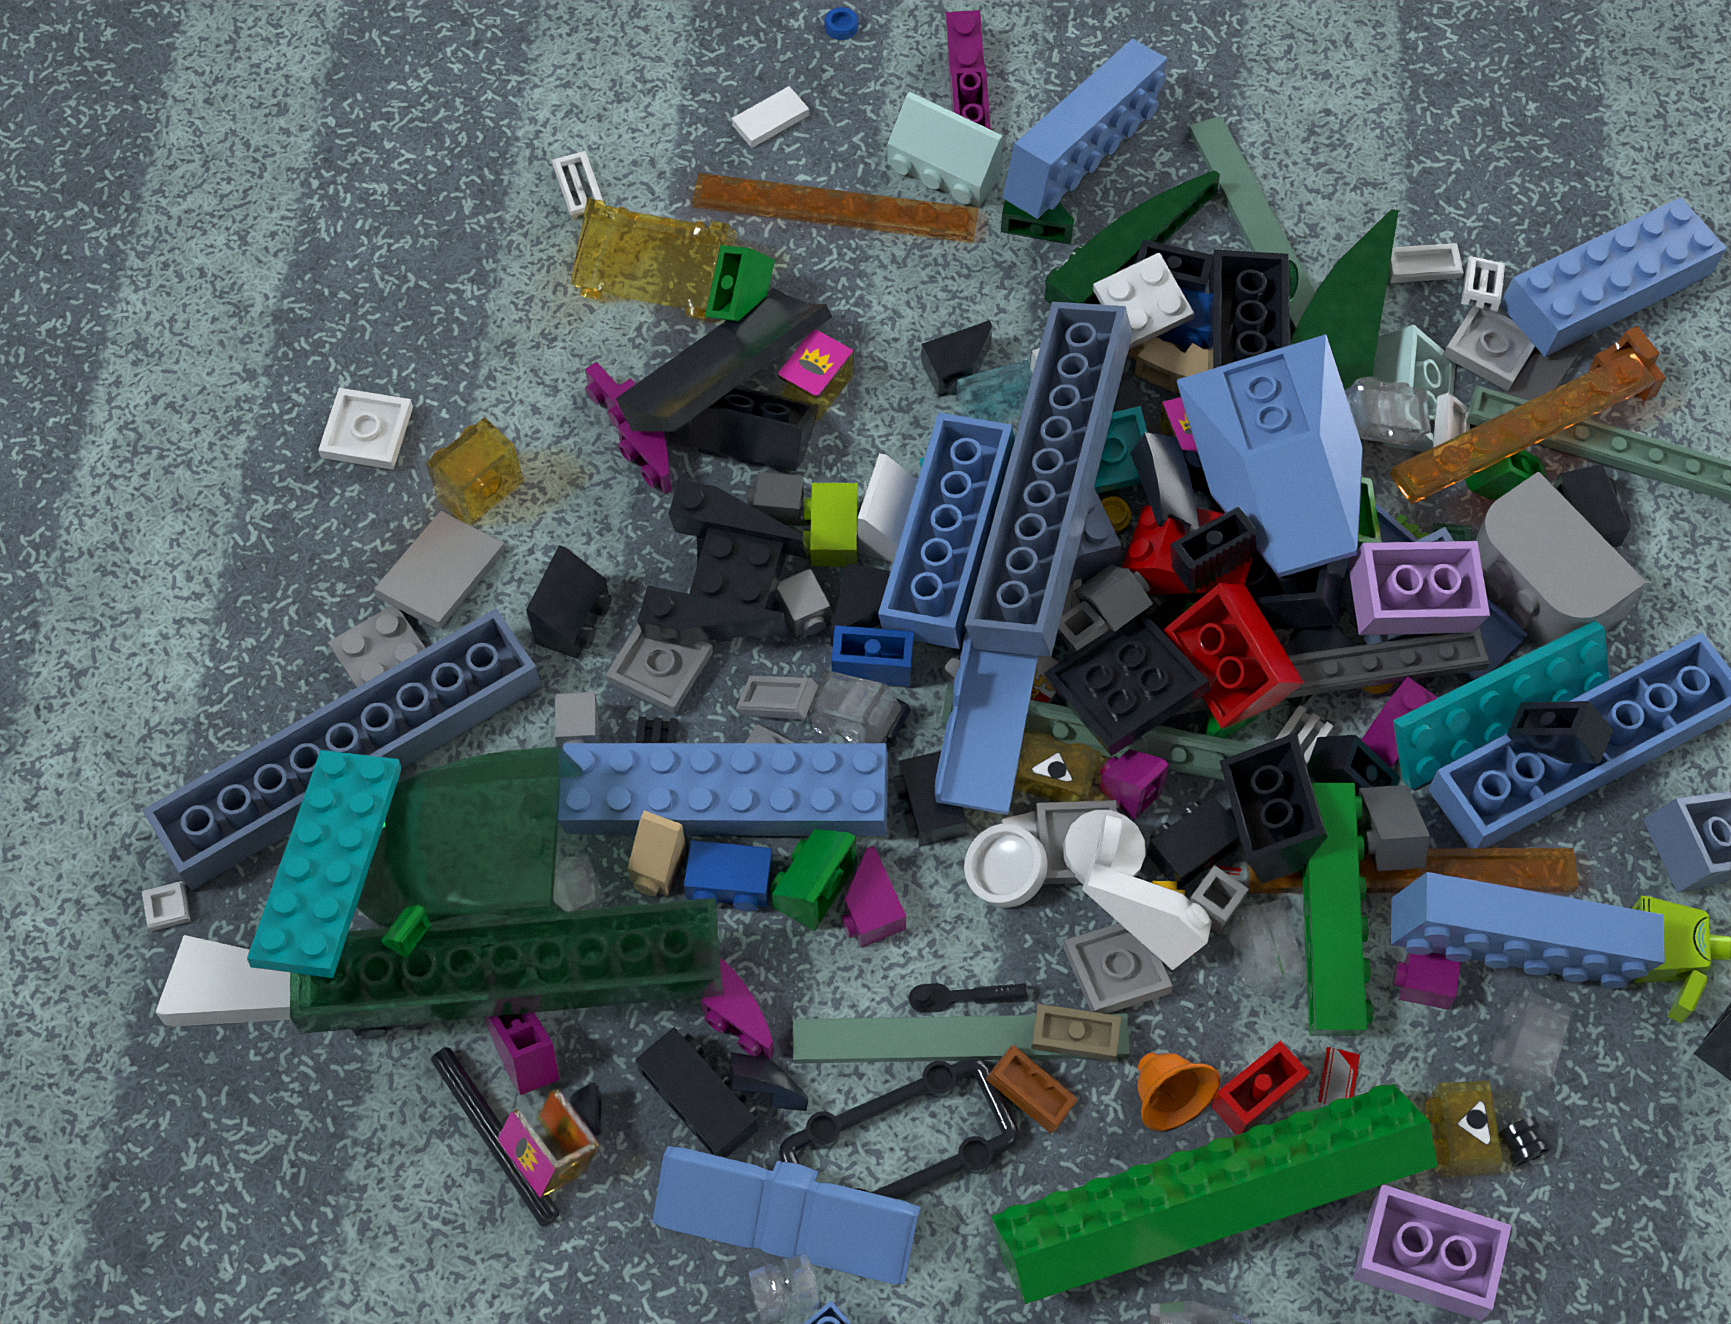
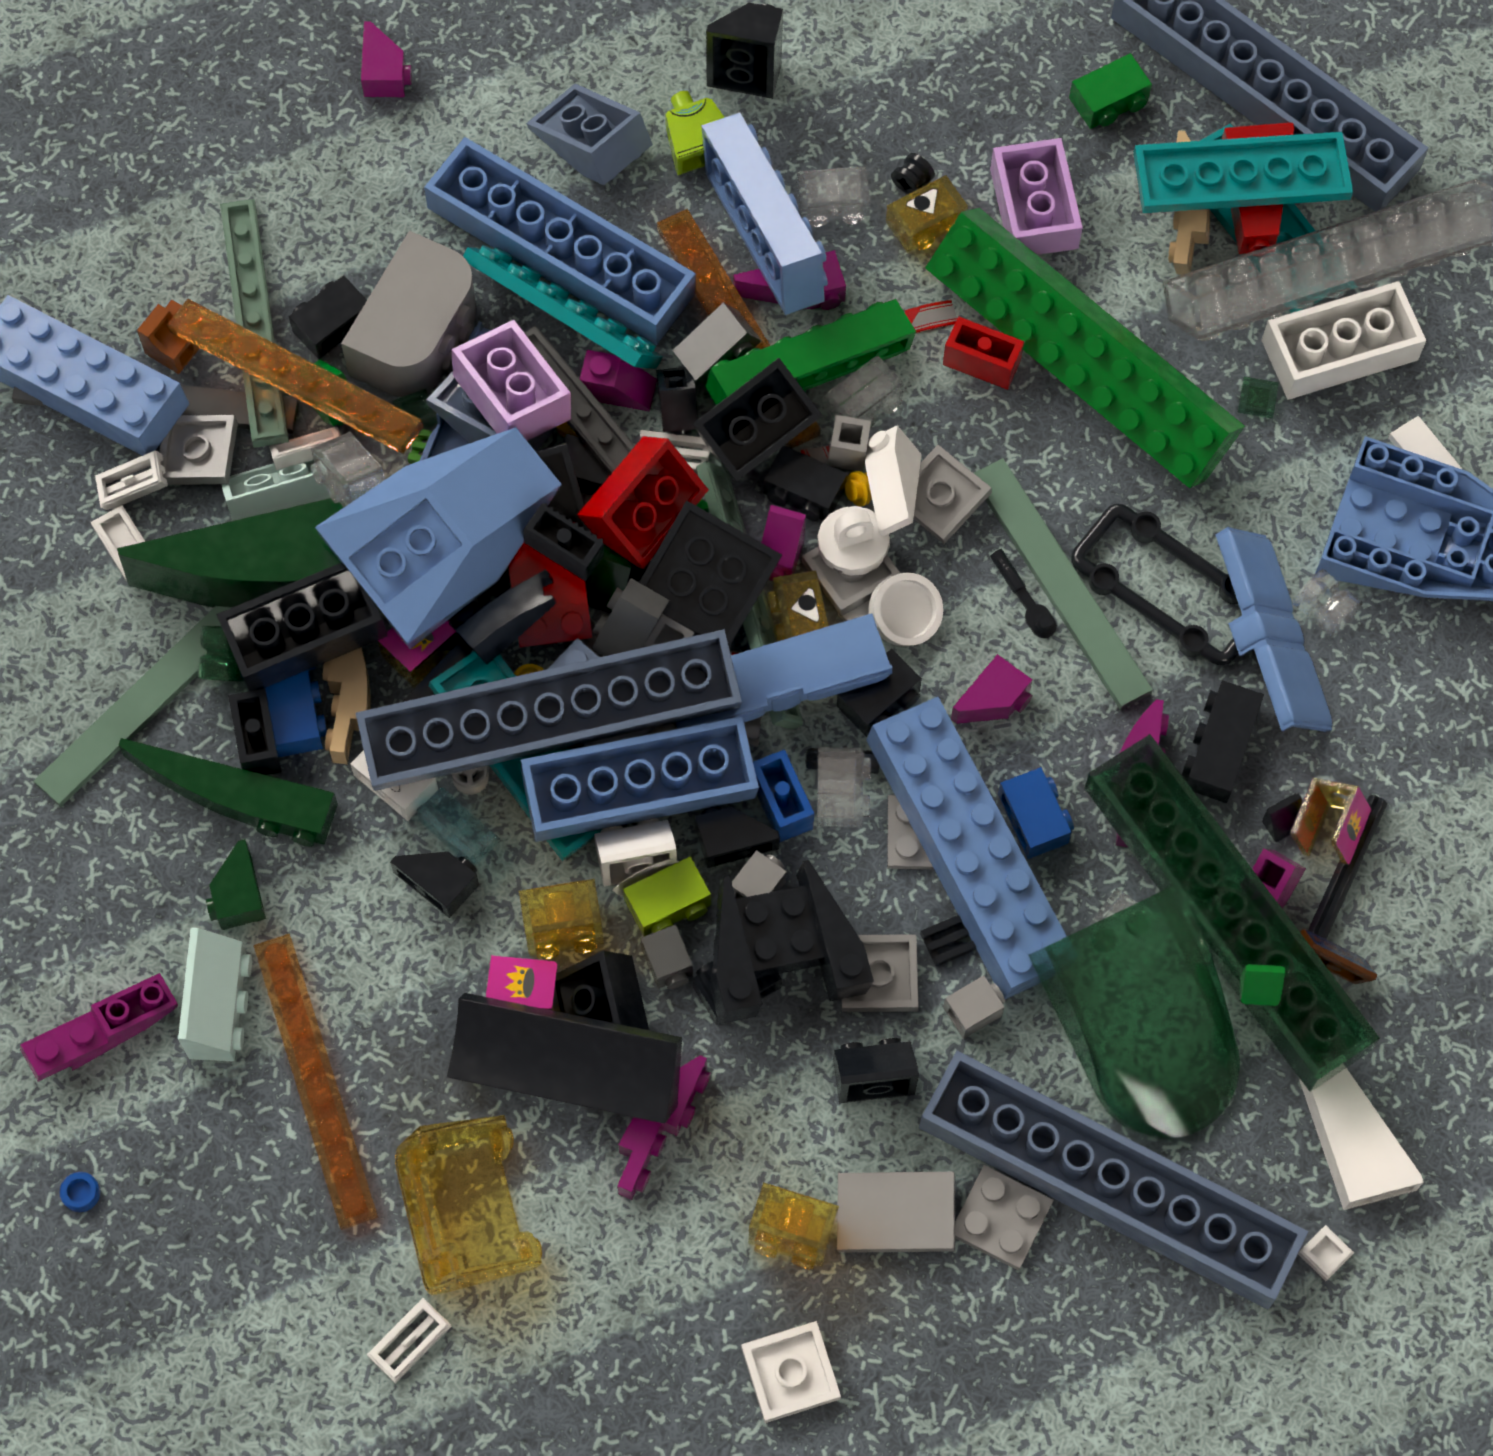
camera: 120 degrees left, 5 degrees up
teal plate [247,750,402,978] -> none
tan slope [627,810,687,896] -> none
green slope [705,245,775,322] -> none
black slope [729,1052,809,1111] -> none
white tile [732,86,809,148] -> none
light grey tile [736,676,818,719] -> none
green slope [770,829,857,931] -> none
dark orange plate [985,1044,1078,1134] -> none
medium blue brick [1002,38,1168,219] -> none
dark tan plate [1031,1004,1121,1062] -> none
white plate [1093,253,1194,350] -> none
orange hat [1137,1053,1220,1132] -> none
black slope [1507,701,1613,763] -> none
lime tile [1667,970,1708,1023] -> none
none -> clear yellow brick [519,879,604,959]
none -> reddish brown slope [1294,929,1377,984]

